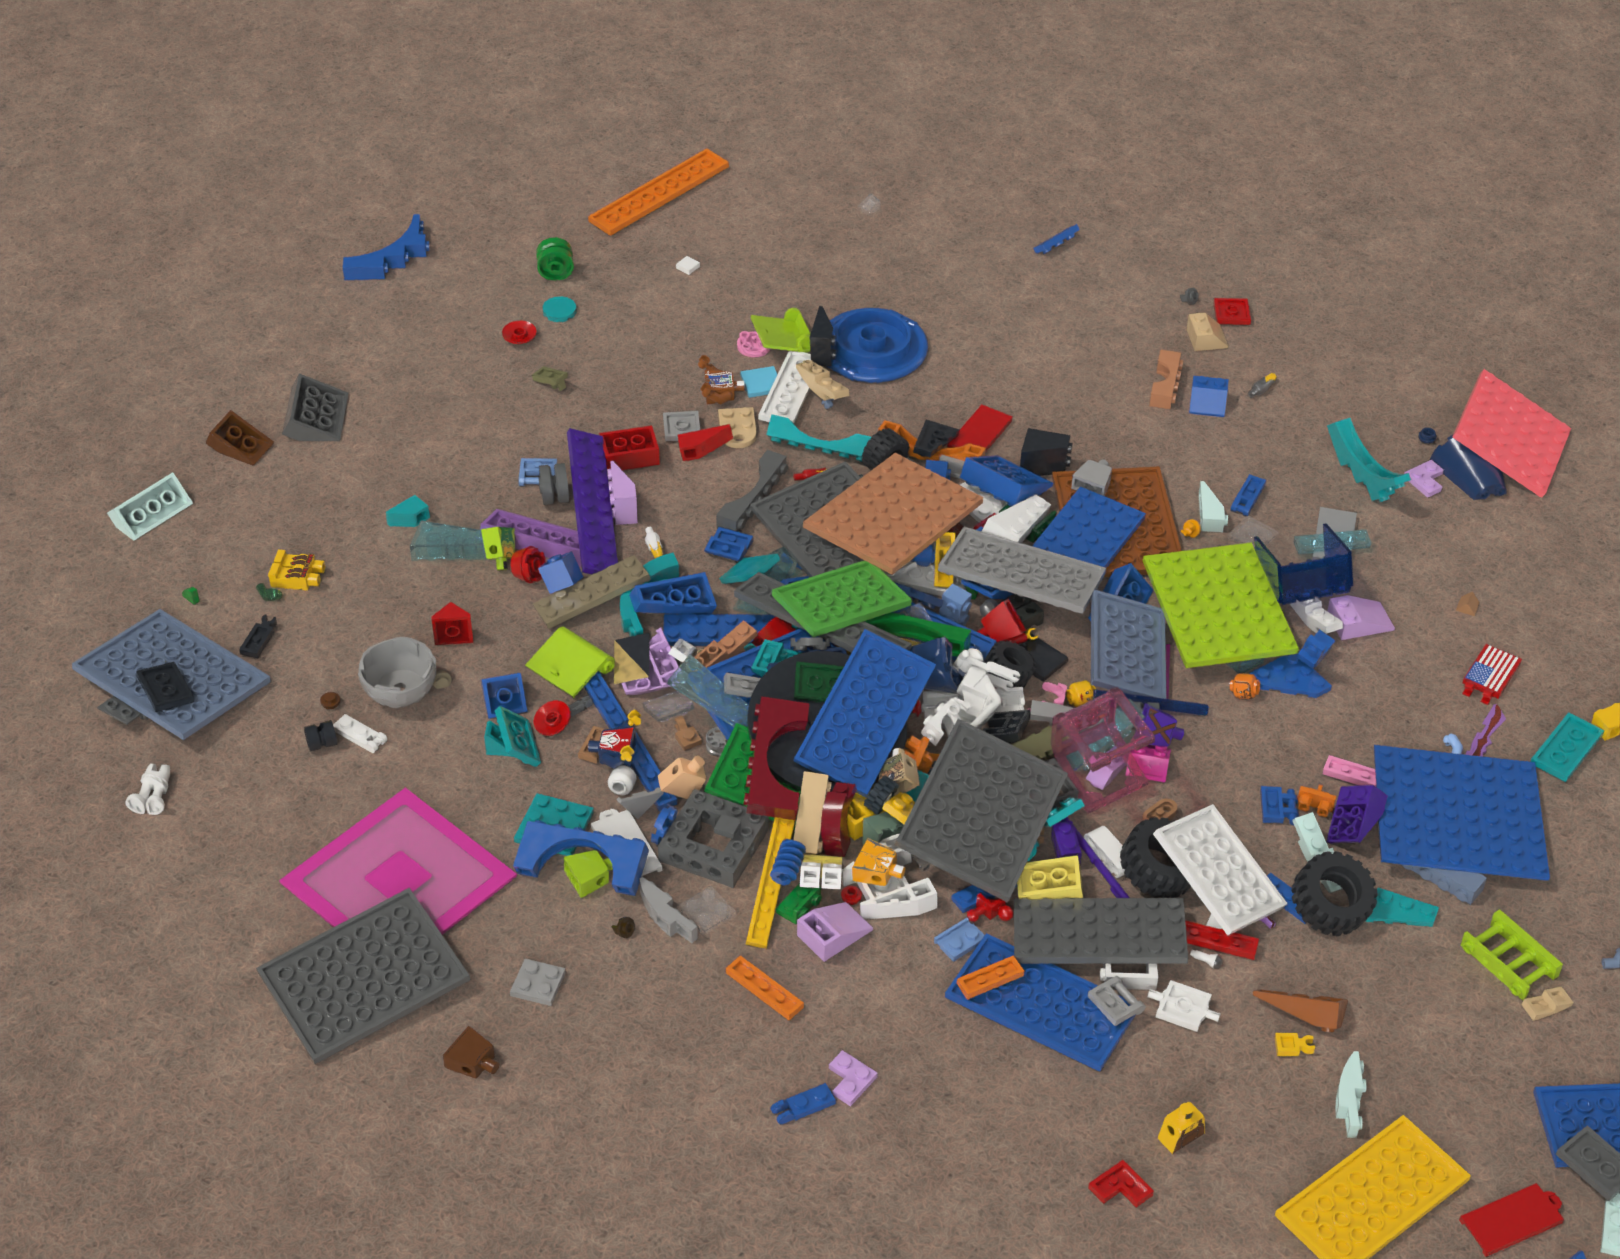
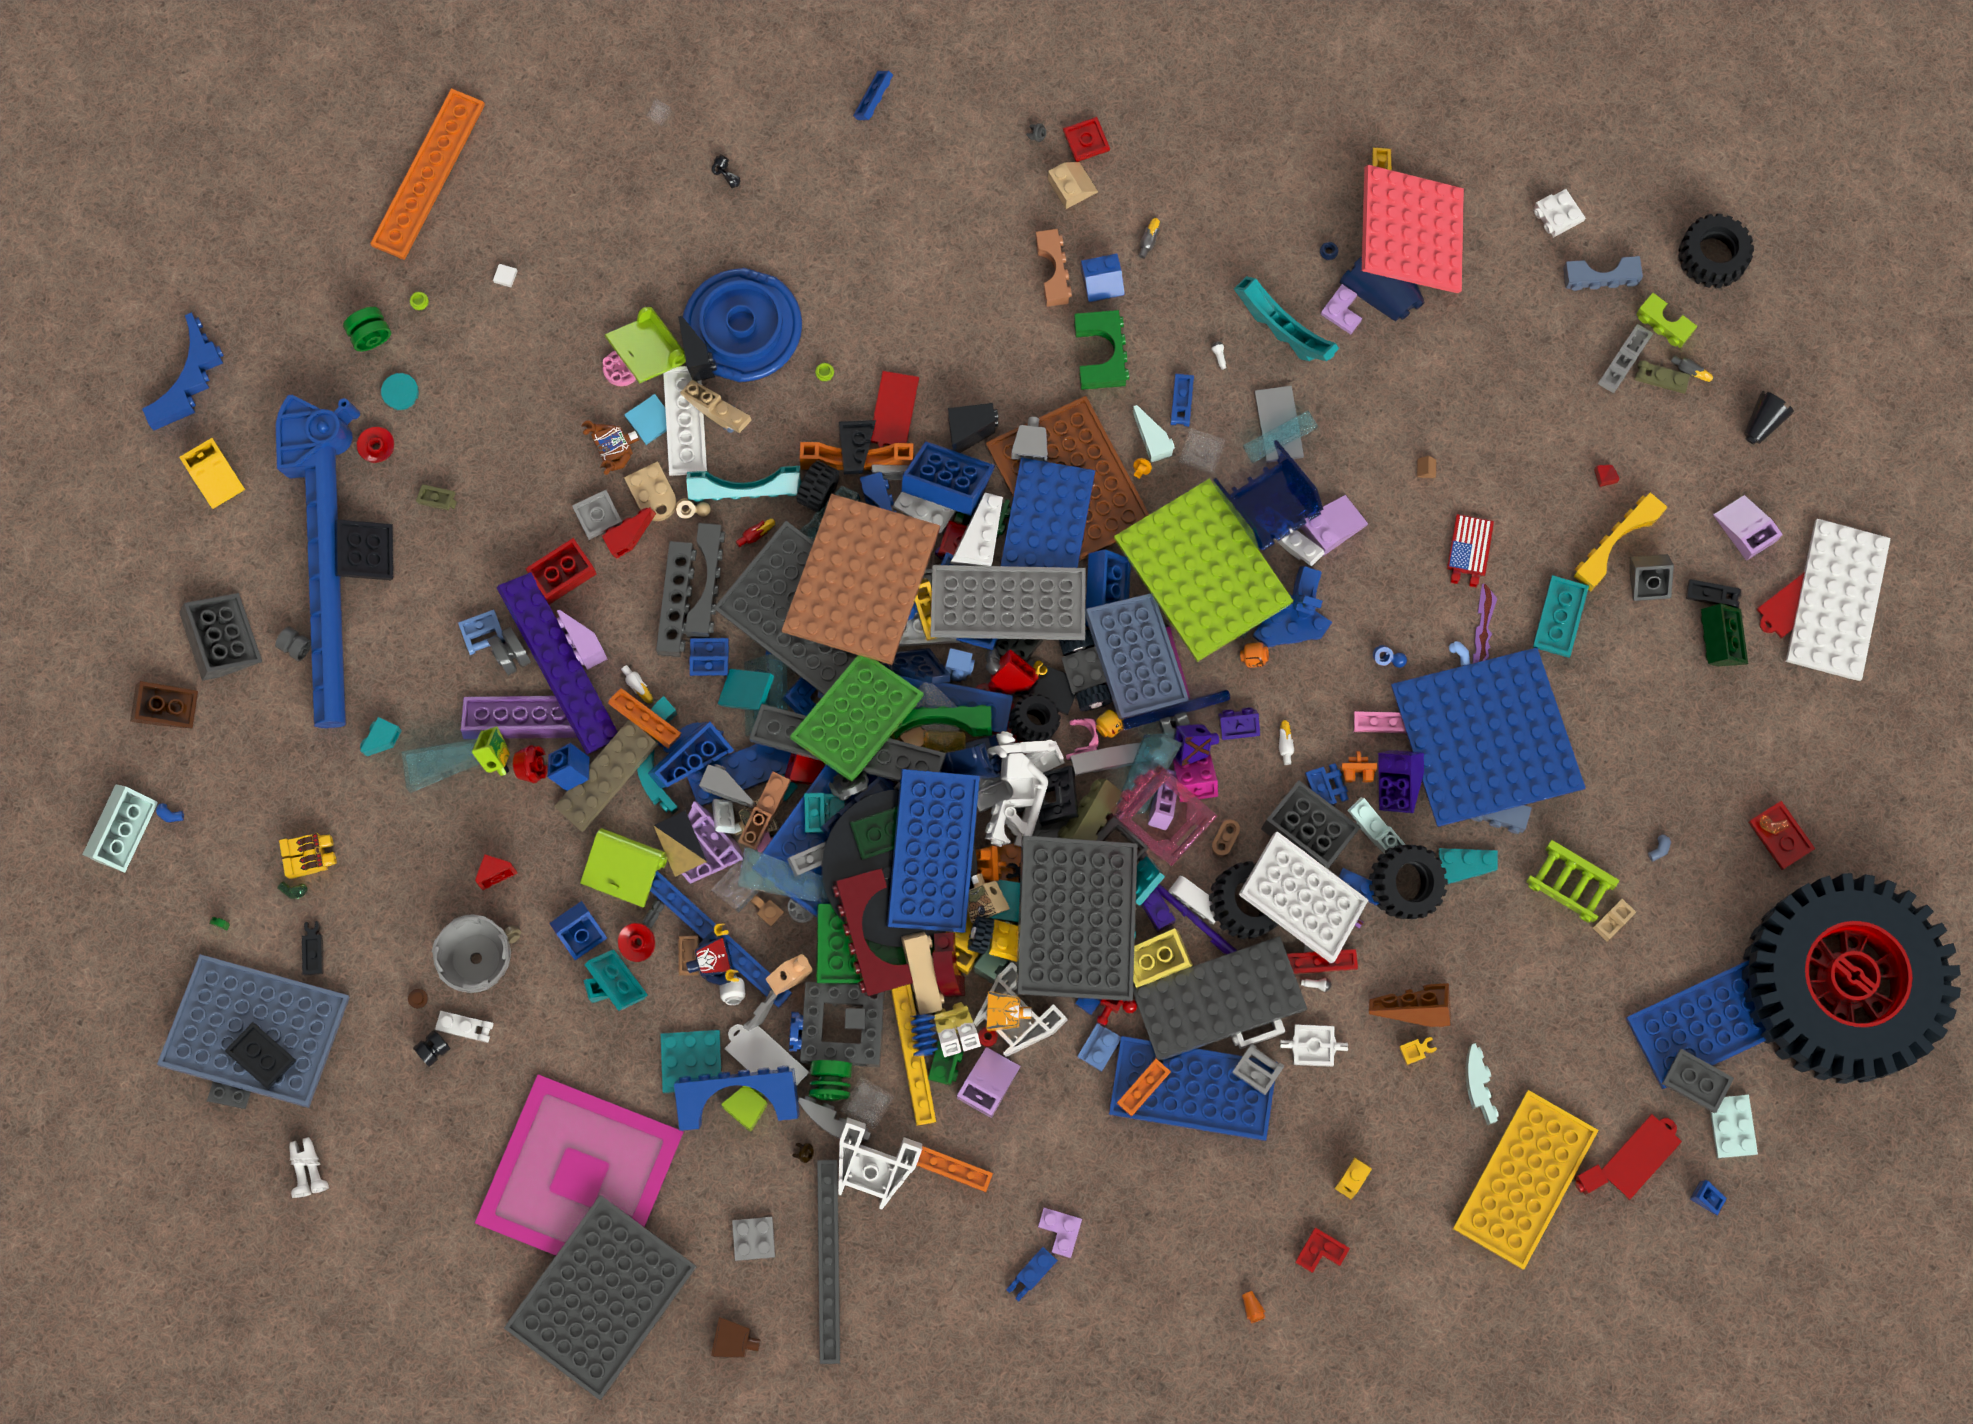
camera: 20 degrees left, 30 degrees up
none -> blue arm [156,803,184,823]
none -> yellow slope [179,438,245,509]
none -> dark grey wheel [275,626,311,661]
none -> blue piece [276,395,360,728]
none -> black plate [335,519,393,581]
none -> lime plate [410,292,429,310]
none -> orange plate [608,688,681,749]
none -> dark grey brick [656,541,697,657]
none -> tan plate [676,498,711,519]
none -> light grey slope [699,764,757,809]
none -> black piece [711,154,741,188]
none -> green wheel [809,1060,852,1101]
none -> lime plate [815,363,834,381]
none -> dark grey plate [817,1160,840,1364]
none -> white wedge [838,1117,922,1209]
none -> plate [1059,629,1113,712]
none -> green arch [1074,310,1129,390]
none -> white piece [1211,341,1226,369]
none -> dark purple bracket [1218,707,1260,740]
none -> orange cone [1242,1291,1266,1323]
none -> dark grey slope [1261,780,1360,869]
none -> white piece [1279,720,1294,765]
none -> blue plate [1373,645,1407,668]
none -> red brick [1575,1164,1609,1195]

